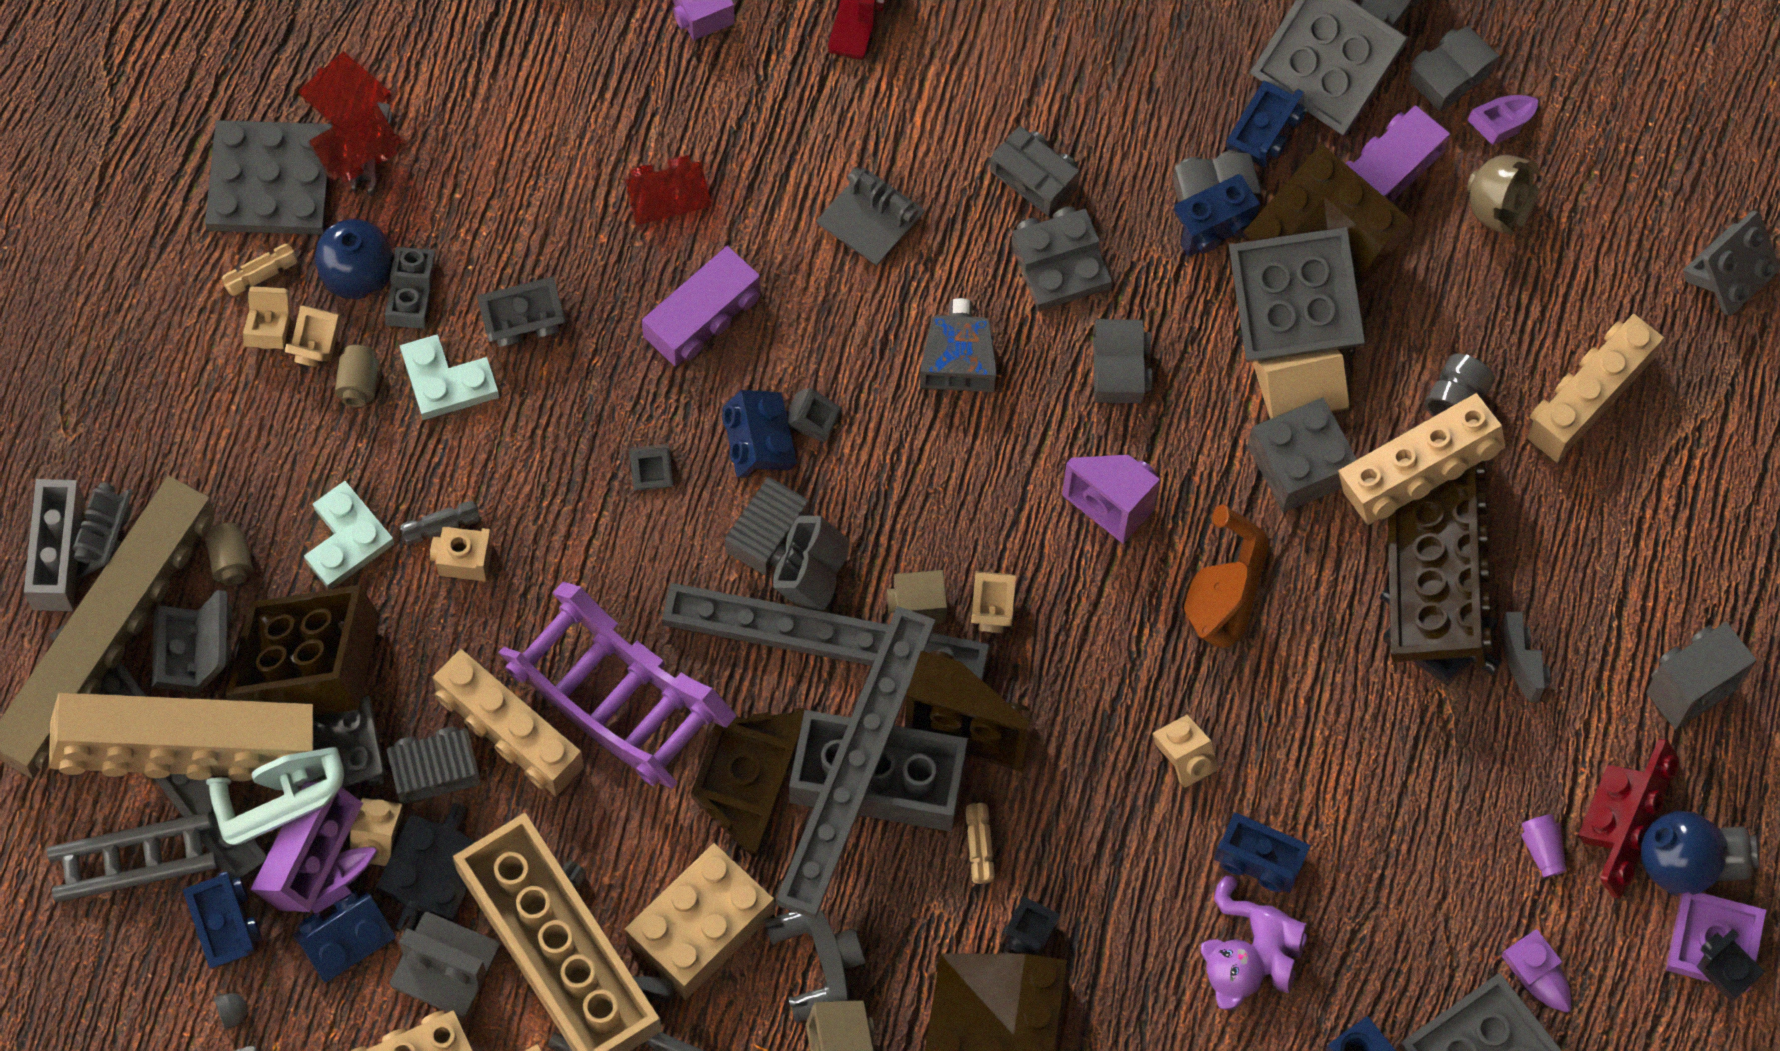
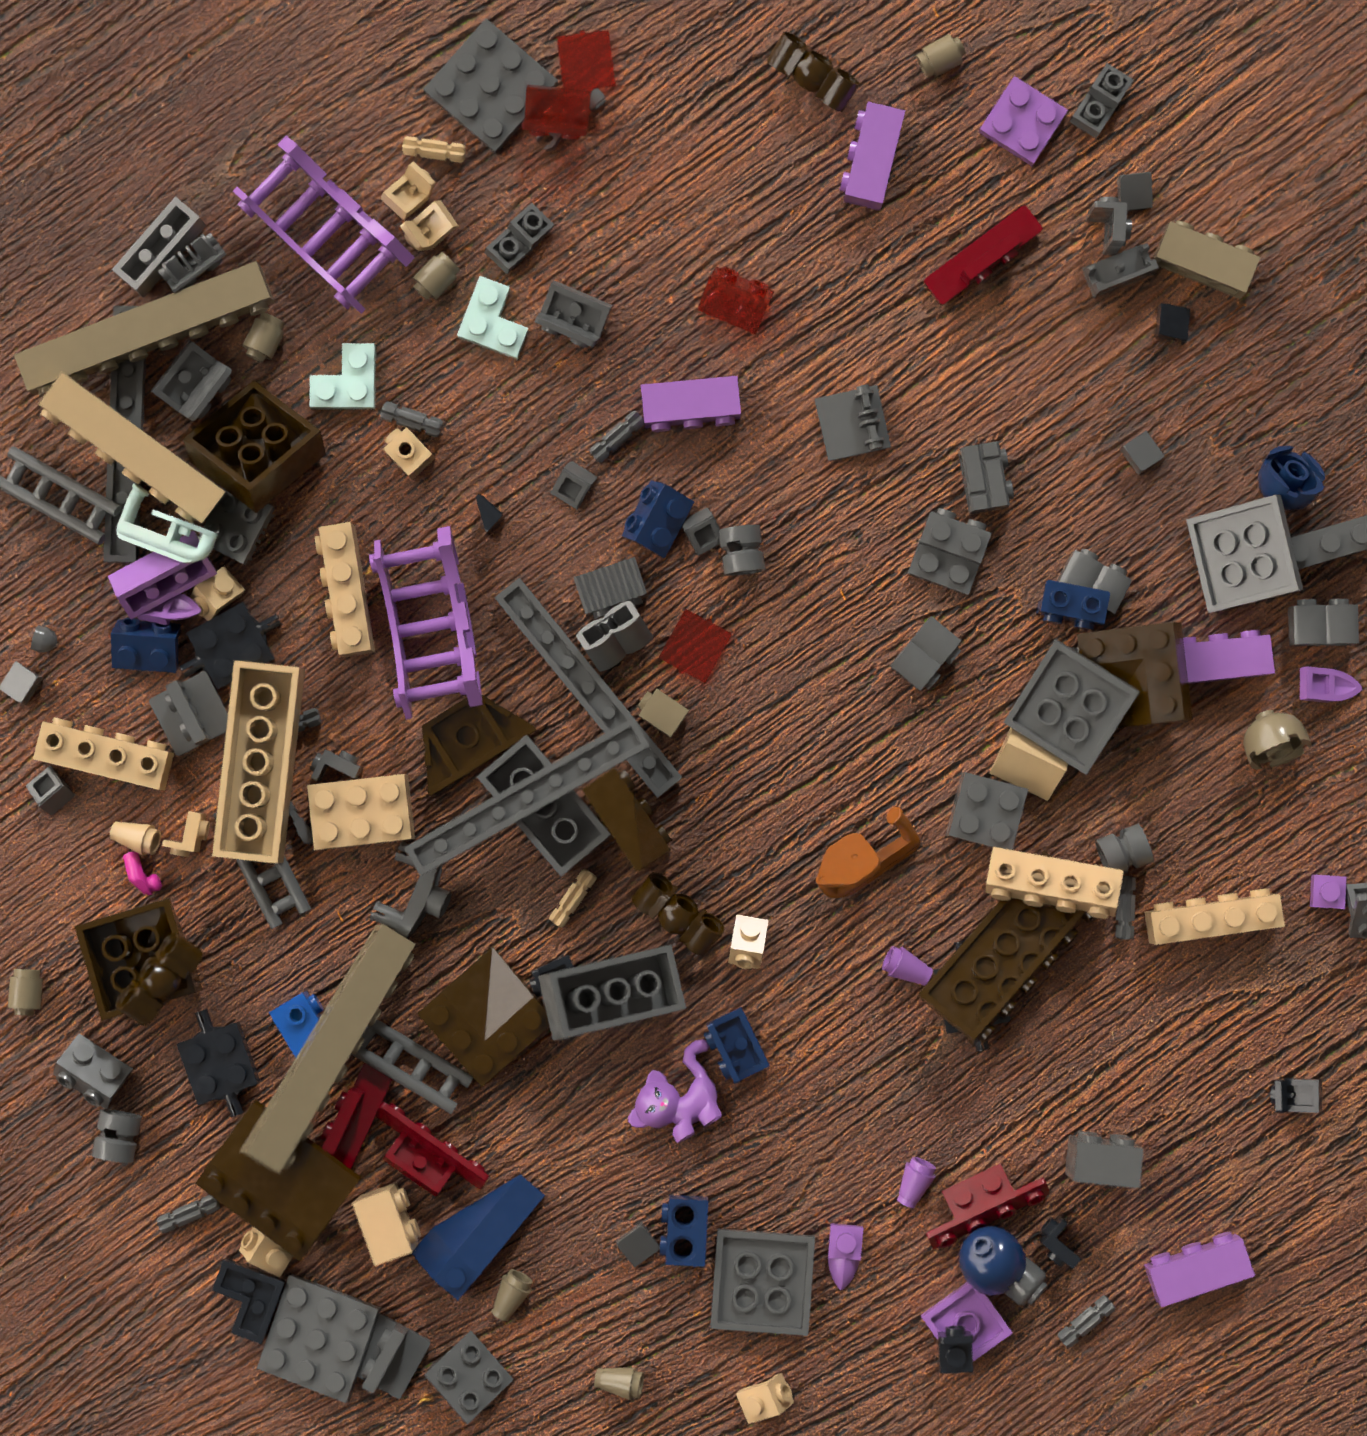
camera: 45 degrees right, 20 degrees up
dark blue bracket [182,871,262,969] -> none
dark blue cylinder [315,219,394,300] -> none
dark grey brick [387,727,481,805] -> none
dark grey torso [920,298,996,392] -> none
tan bracket [971,571,1016,633] -> none
medium lavender slope [1062,455,1160,544] -> none
dark blue bracket [1226,80,1307,168] -> none
dark grey slope [1500,612,1550,702] -> none
none -> medium lavender fence [233,136,415,314]
none -> dark grey bracket [310,749,363,782]
none -> black slope [475,494,504,536]
none -> dark grey brick [538,945,686,1041]
none -> dark grey axle [589,410,644,463]
none -> dark brown piece [632,872,725,956]
none -> clear red piece [659,609,732,683]
none -> dark grey wheel [719,525,766,576]
none -> medium lavender cone [882,946,933,986]
none -> black bracket [1038,1215,1081,1269]
none -> dark grey axle [1115,876,1136,940]
none -> dark grey slope [1119,431,1165,475]
none -> medium lavender plate [1310,874,1347,909]

